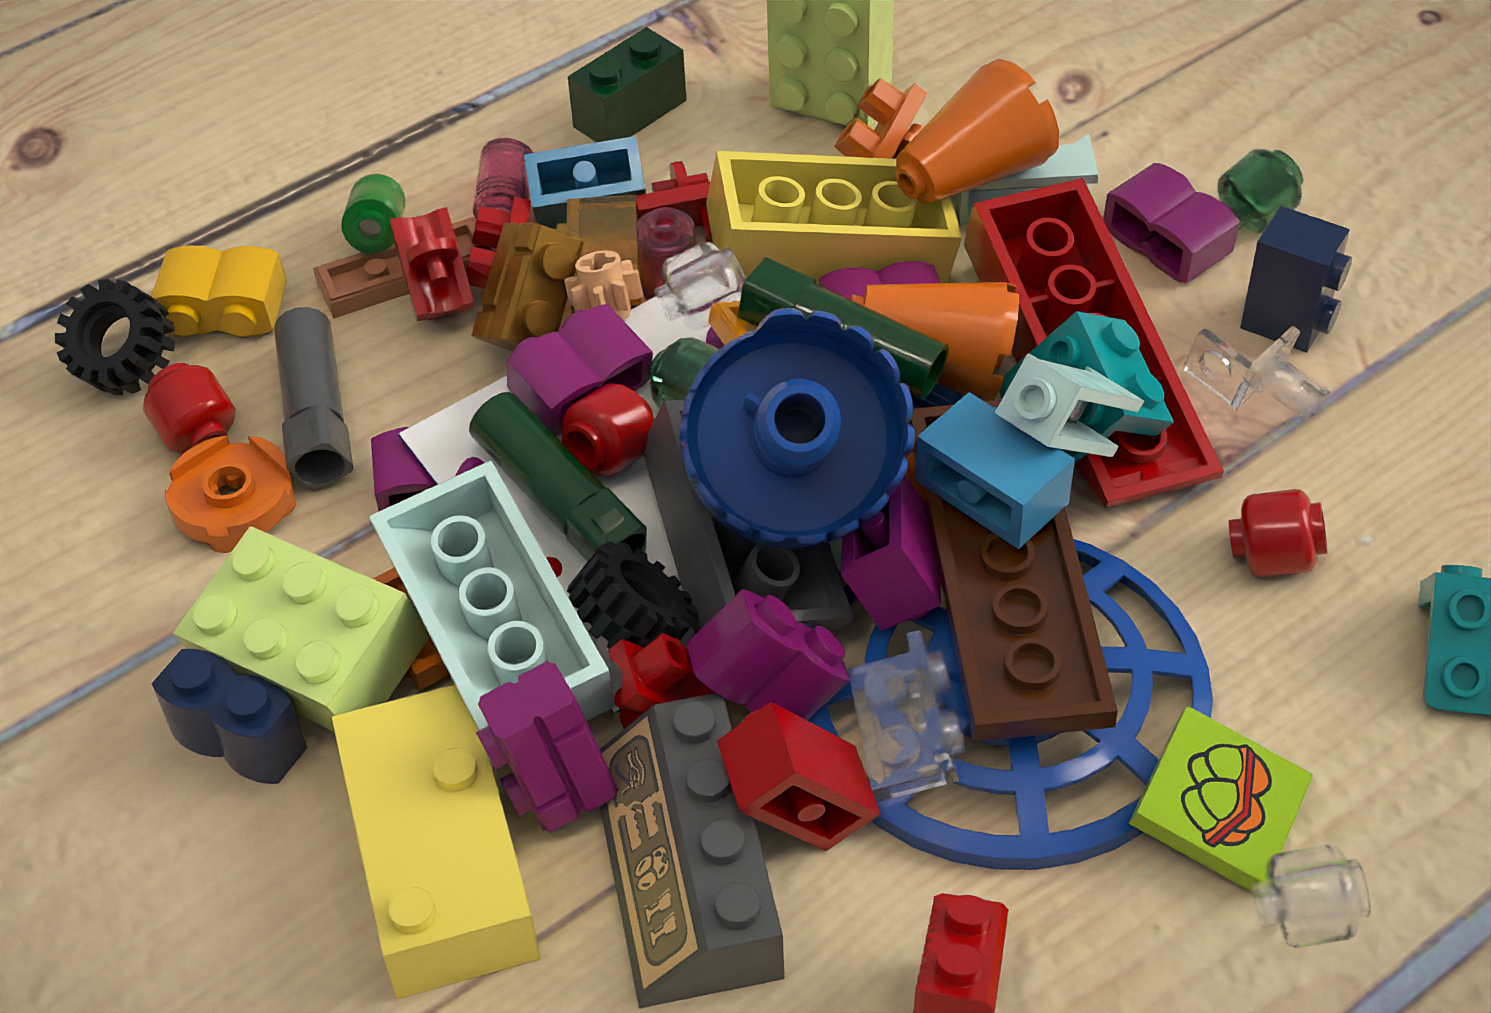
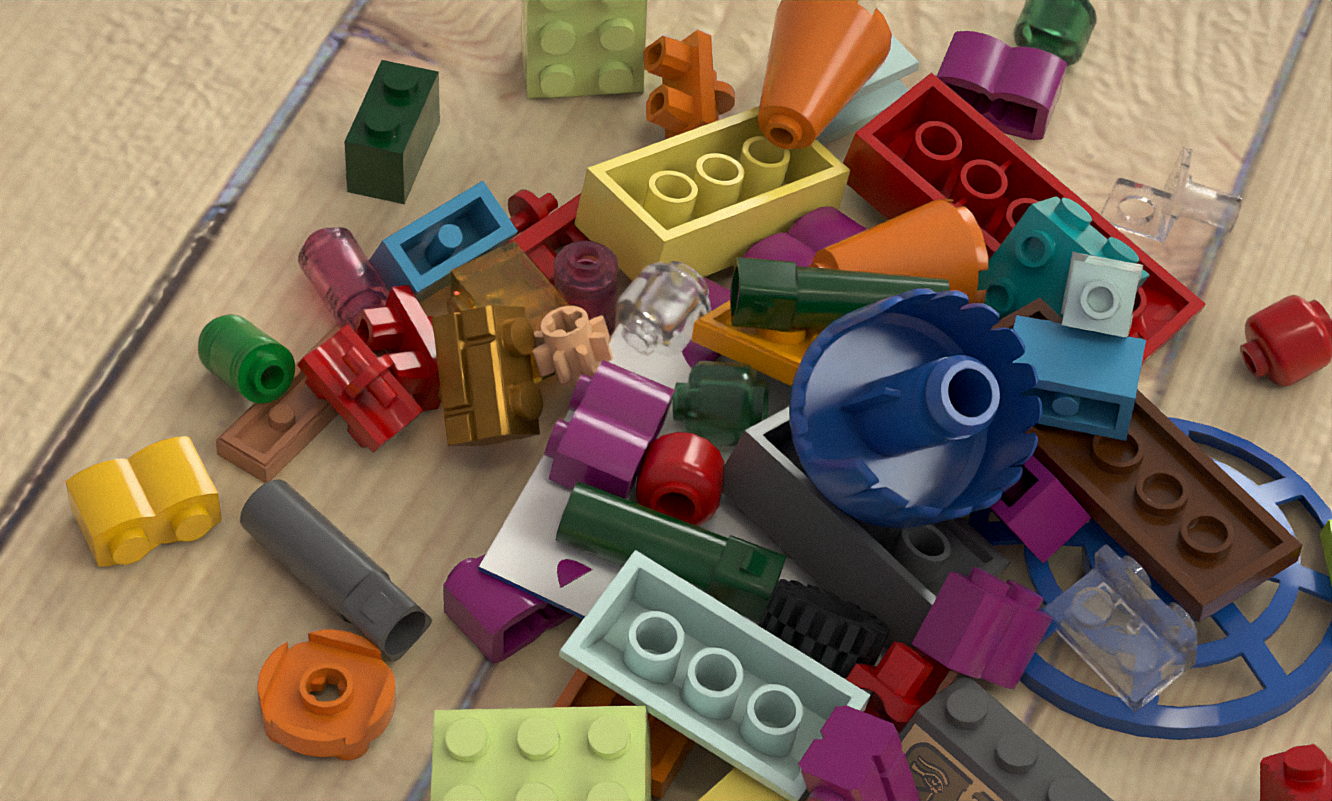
camera: 35 degrees left, 0 degrees up
black tyre [55,279,175,395] -> none
red head [143,363,236,454] -> none
red brick [717,702,881,851] -> none
dark blue brick [1240,206,1352,353] -> none

